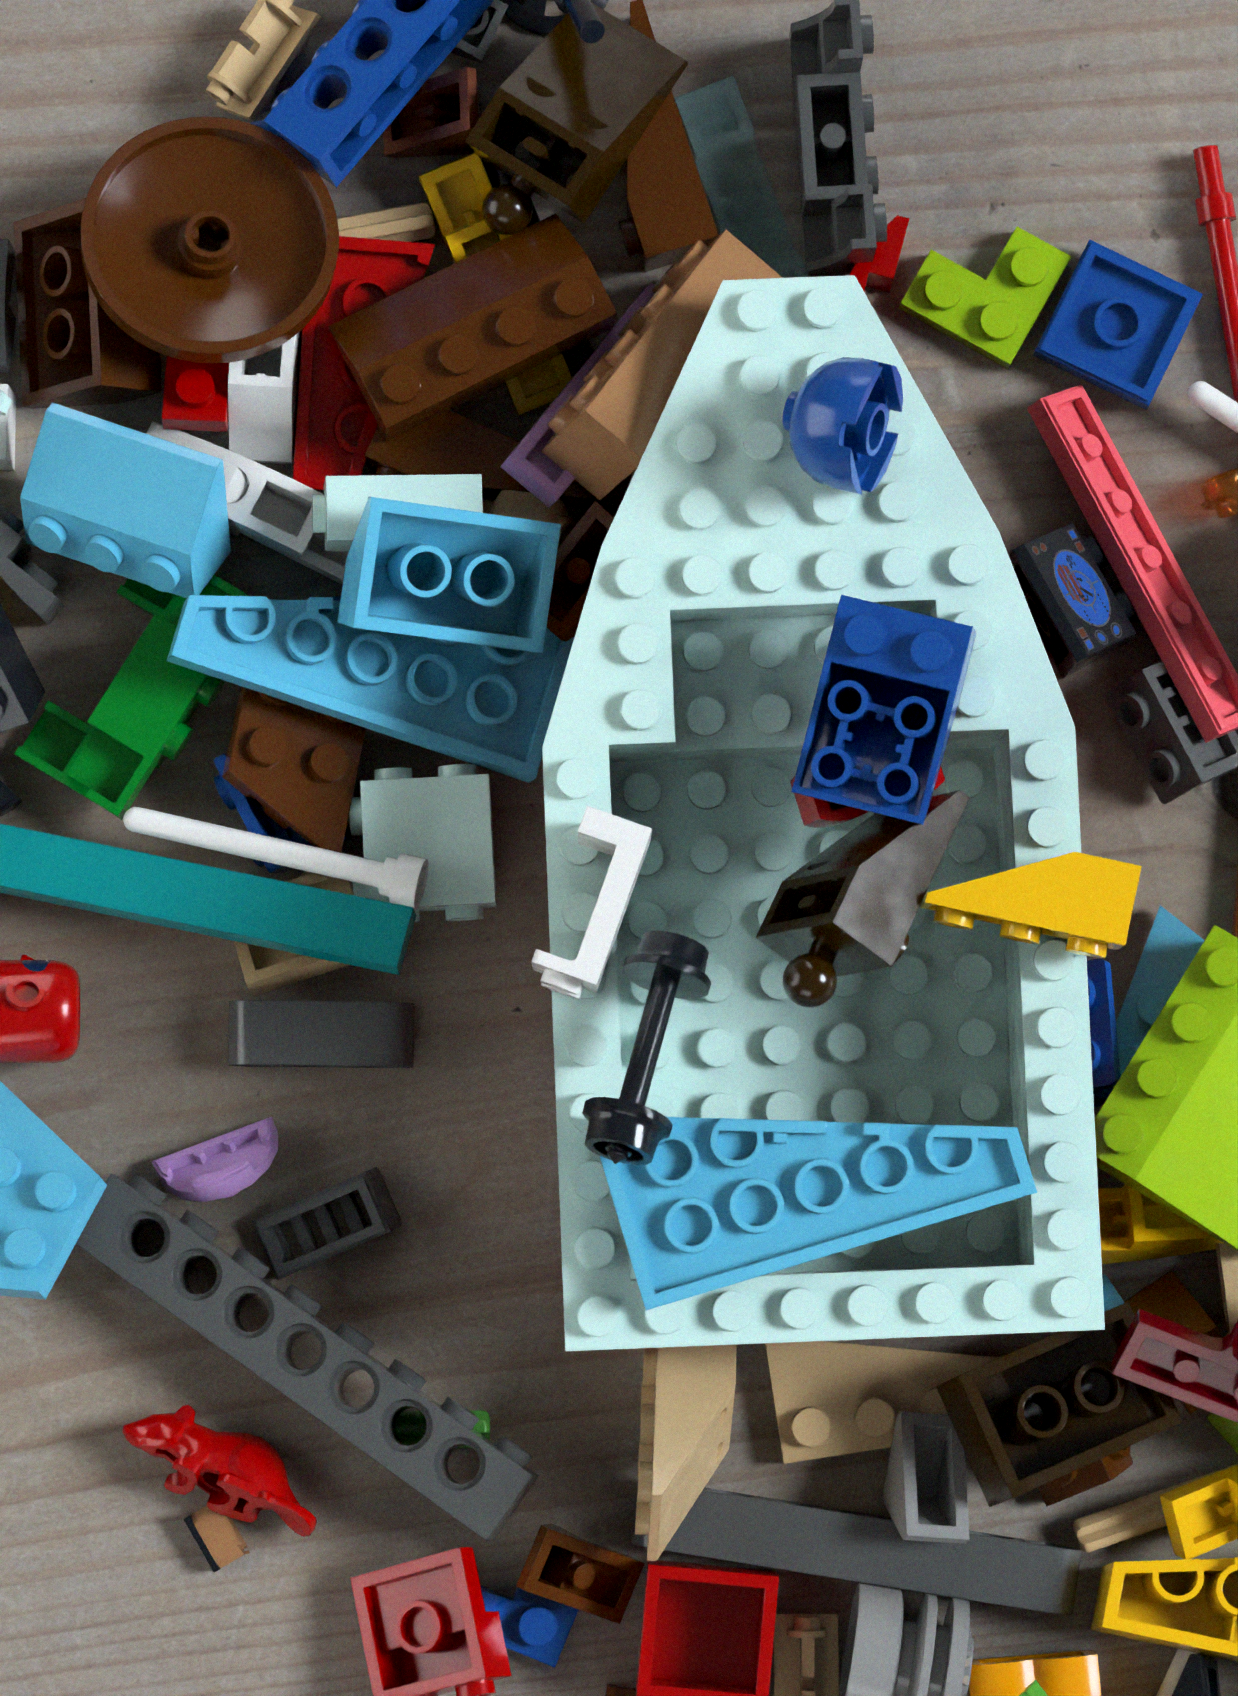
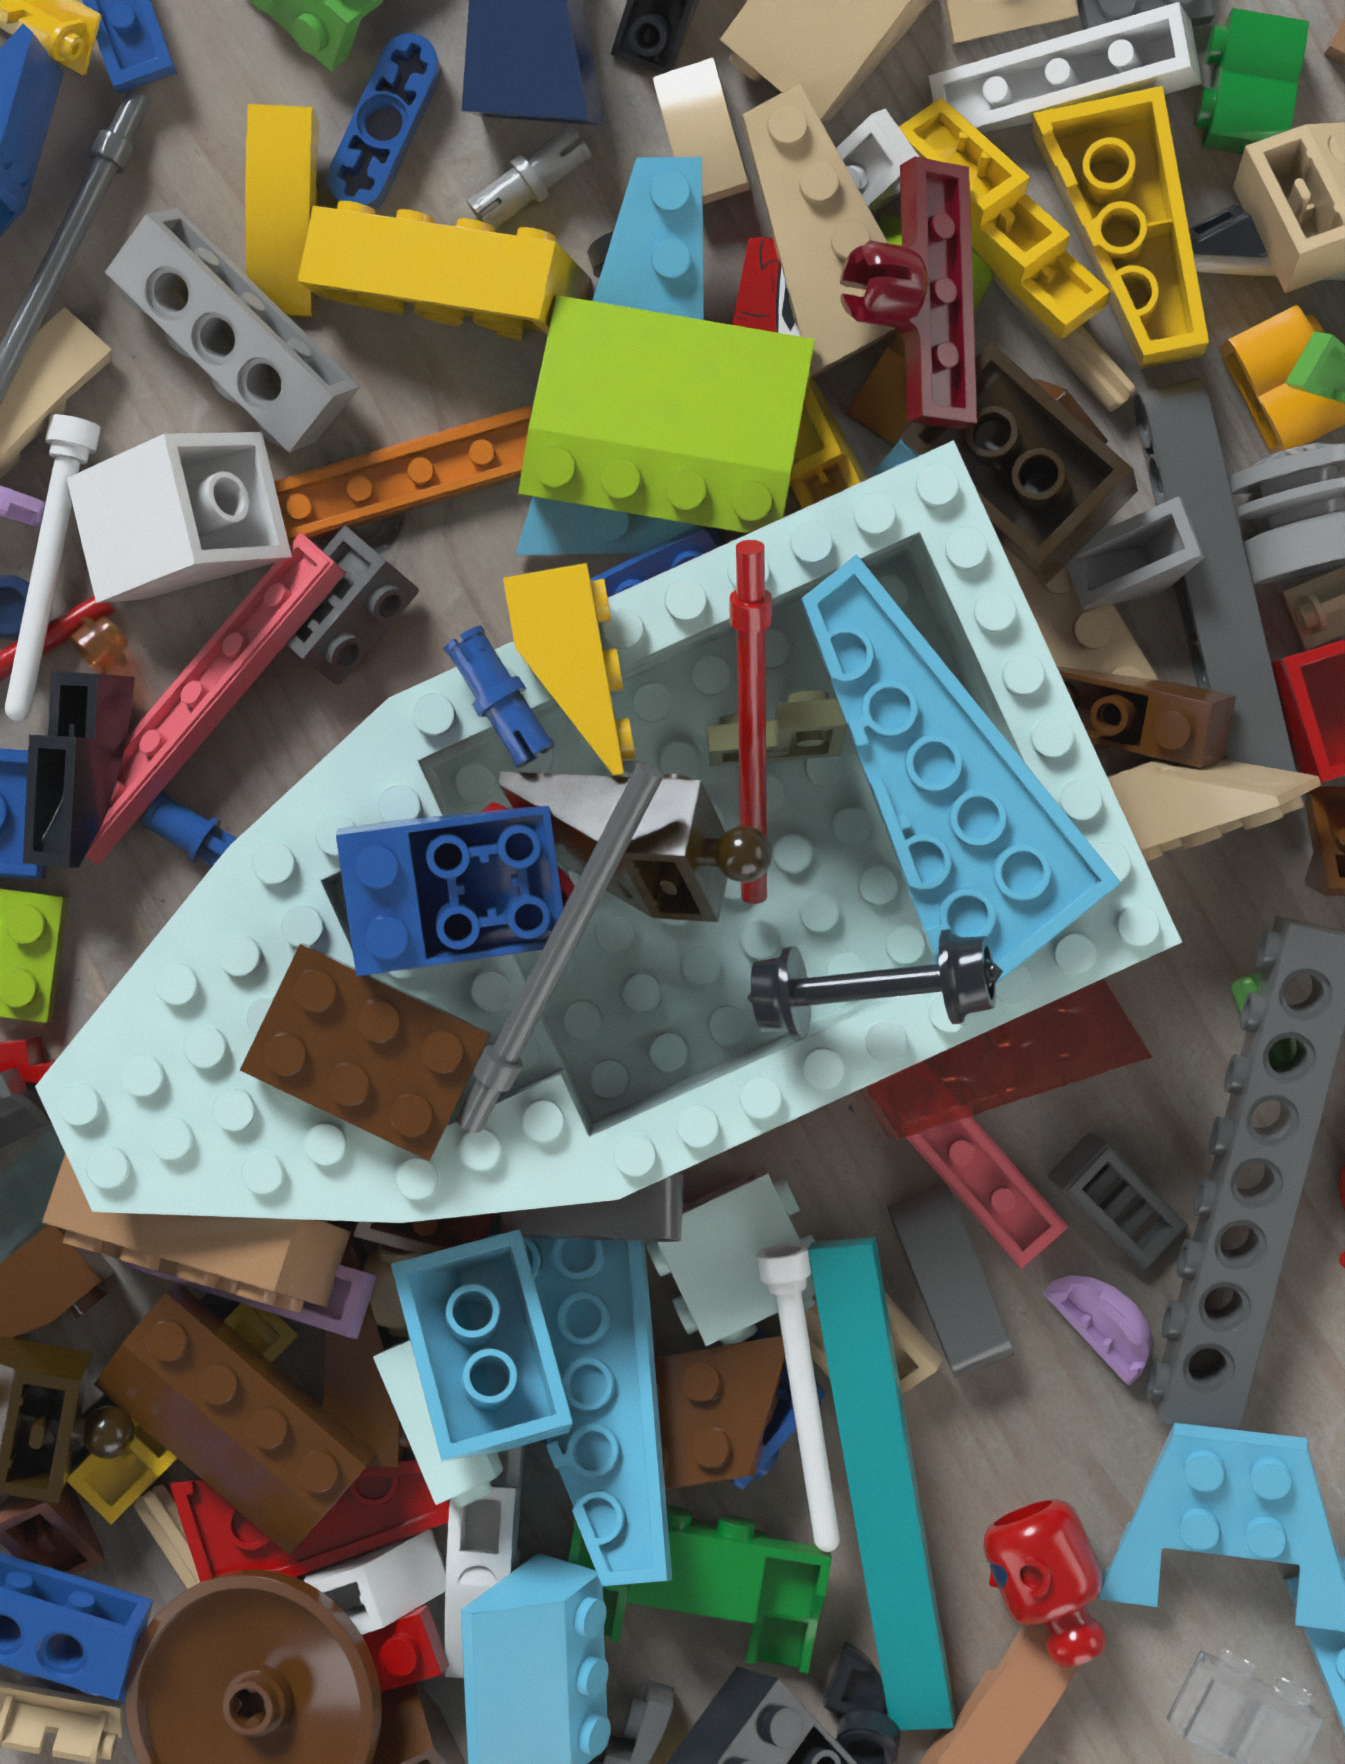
camera: 110 degrees left, 5 degrees up
white panel [531,806,652,999] -> none
blue cylinder [782,357,903,495] -> none
black slope [1009,523,1138,679] -> none
none -> black slope [23,671,135,868]
none -> blue axle [141,792,237,867]
none -> reddish brown plate [240,943,491,1161]
none -> blue pin [443,625,555,768]
none -> dark grey bar [456,762,664,1133]
none -> dark grey beam [497,1173,684,1242]
none -> olive plate [707,690,847,767]
none -> red bar [729,540,772,904]
none -> clear red wedge [859,978,1153,1139]
none -> coral tile [862,1061,1069,1269]
none -> reddish brown slope [1057,666,1236,768]

